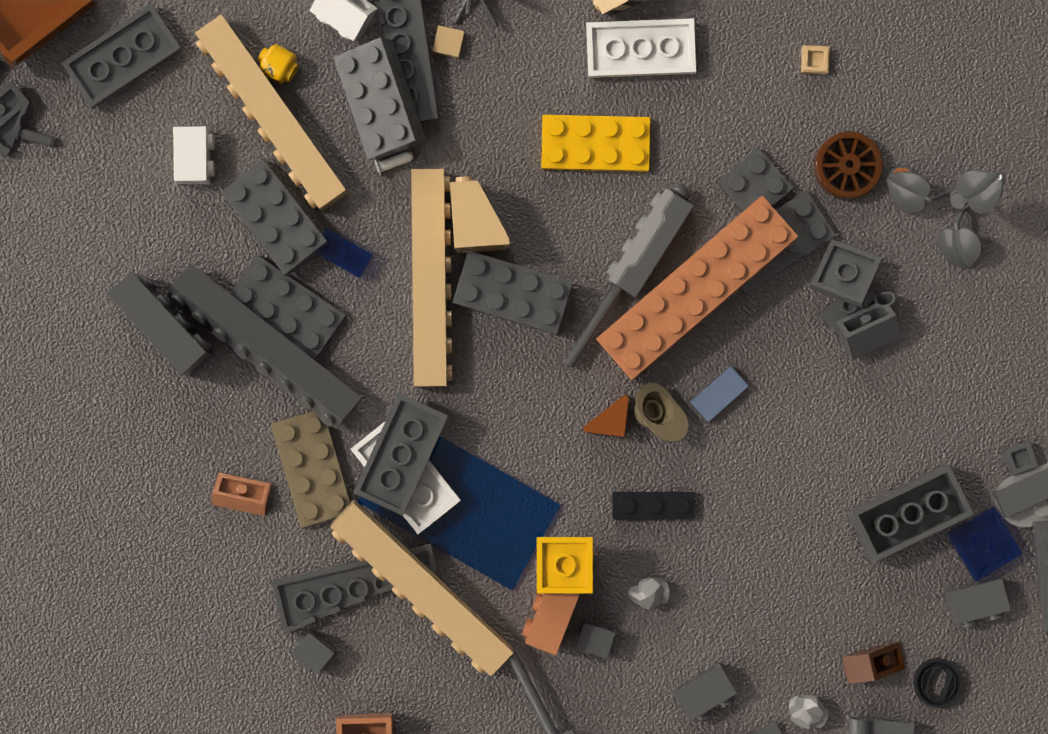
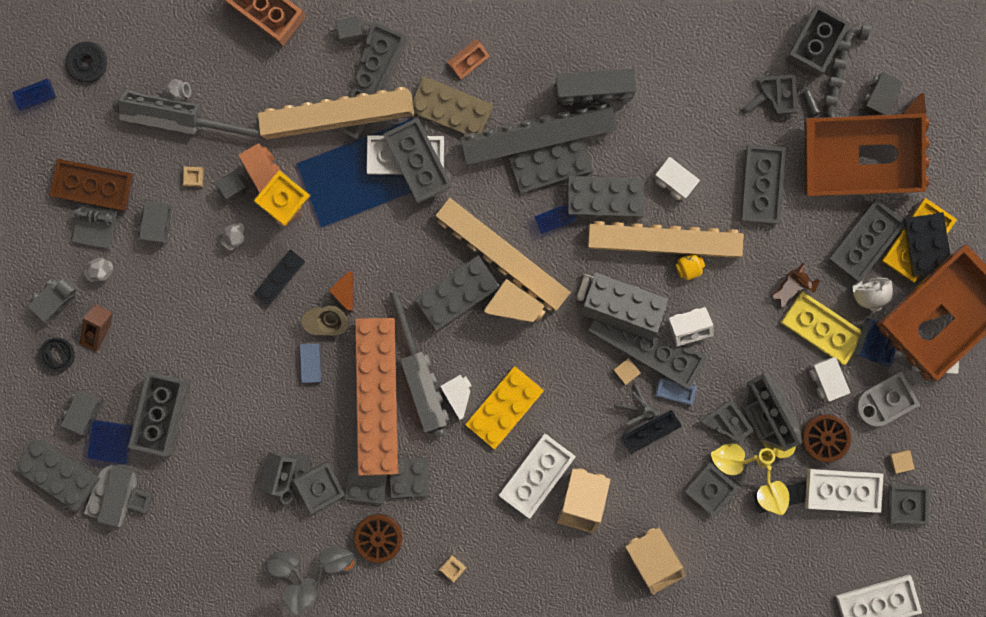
camera: 130 degrees right, 0 degrees up
none -> tan tile [183,167,204,187]
none -> white slope [440,375,472,420]

